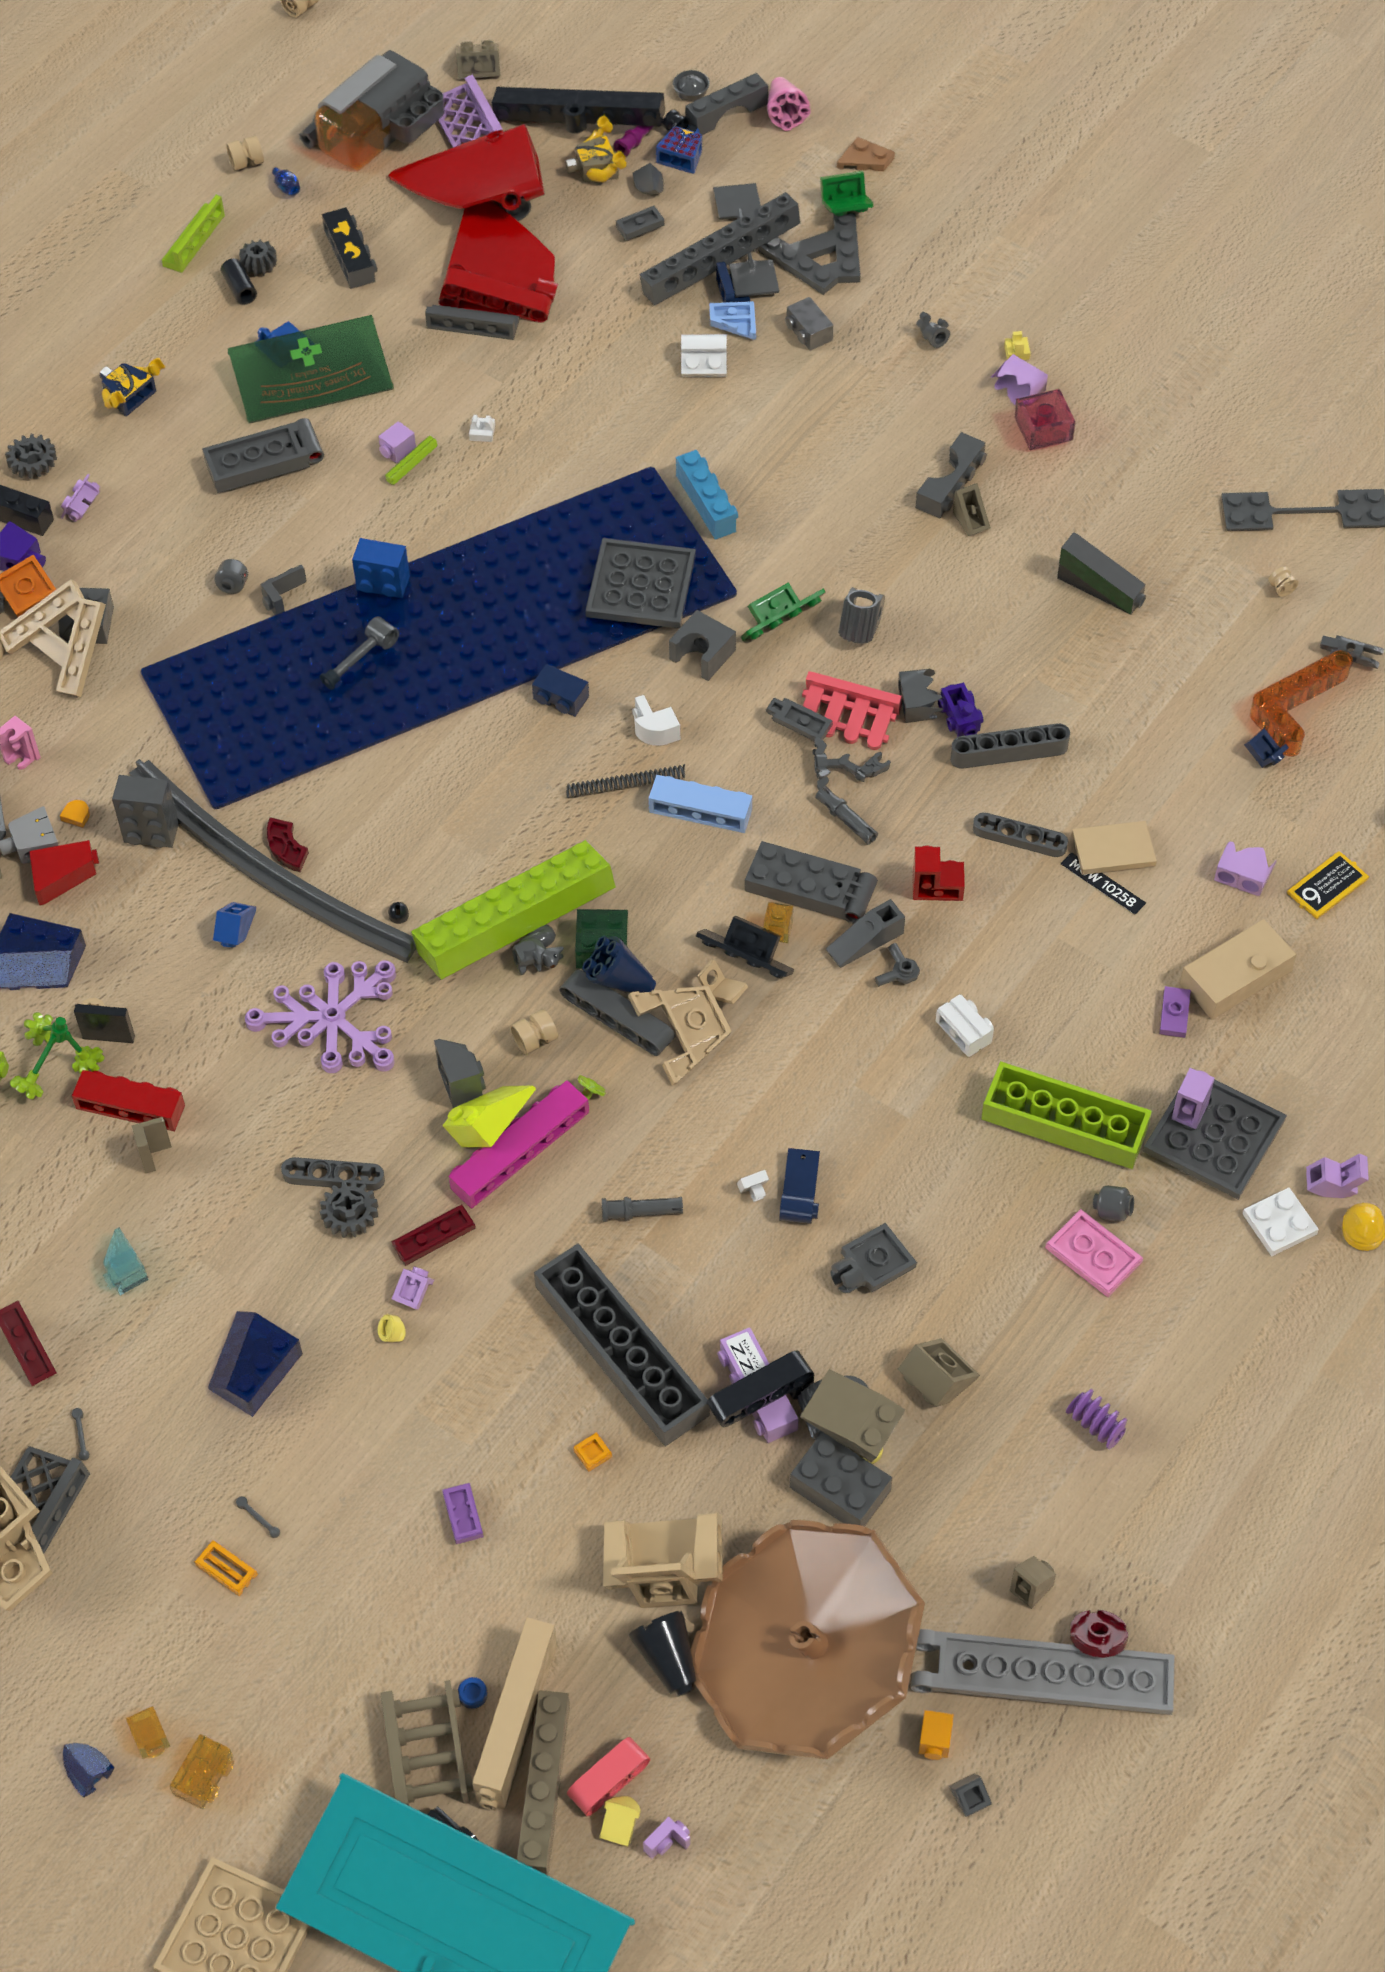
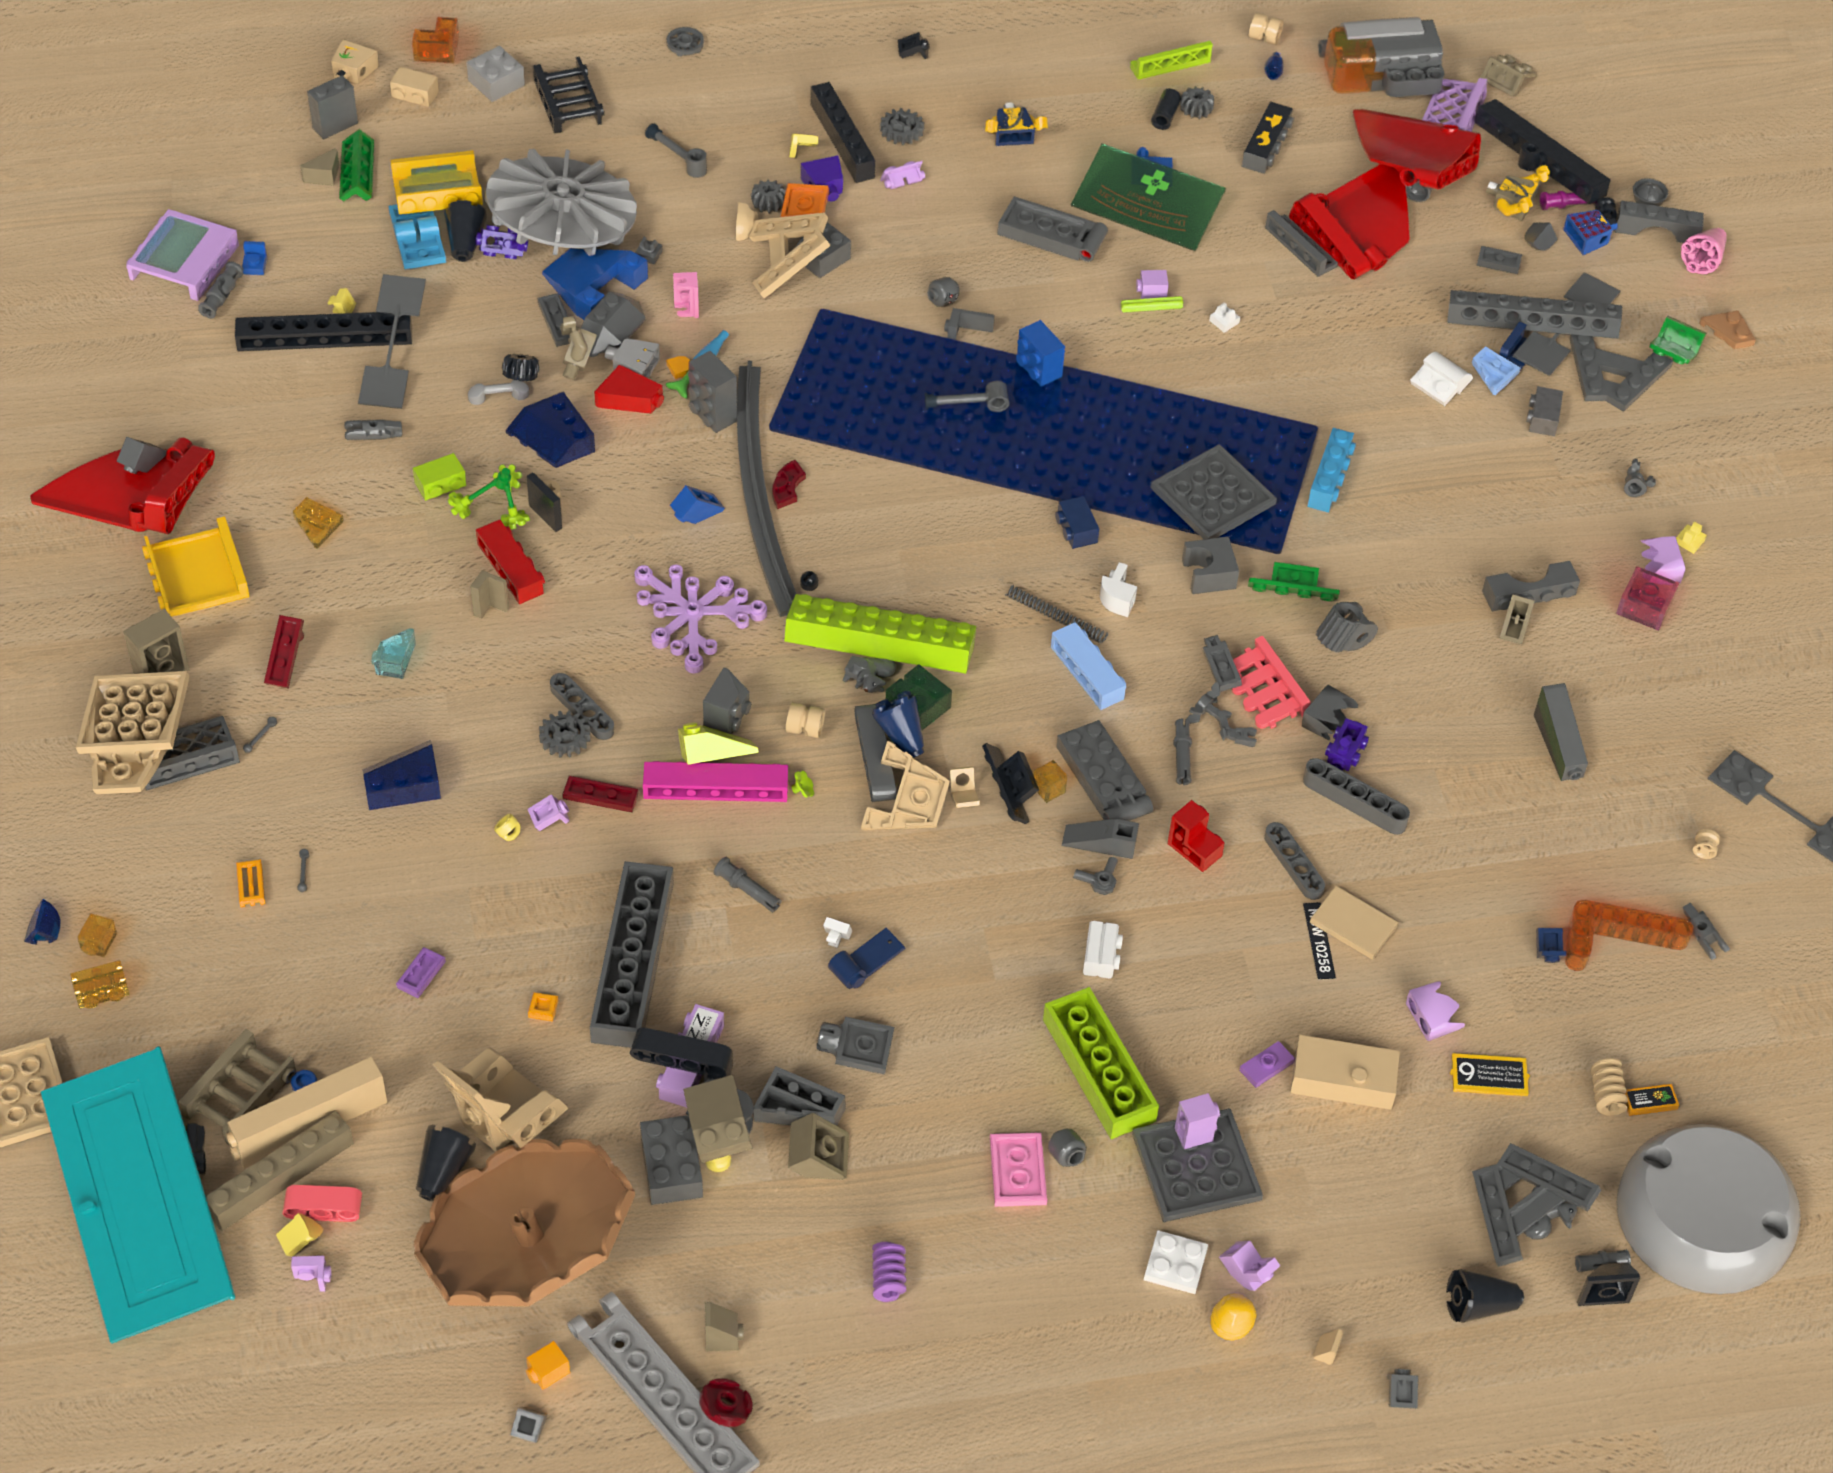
camera: 40 degrees right, 5 degrees down
none -> piece [666,330,729,399]
none -> dark grey wedge [753,1066,846,1126]

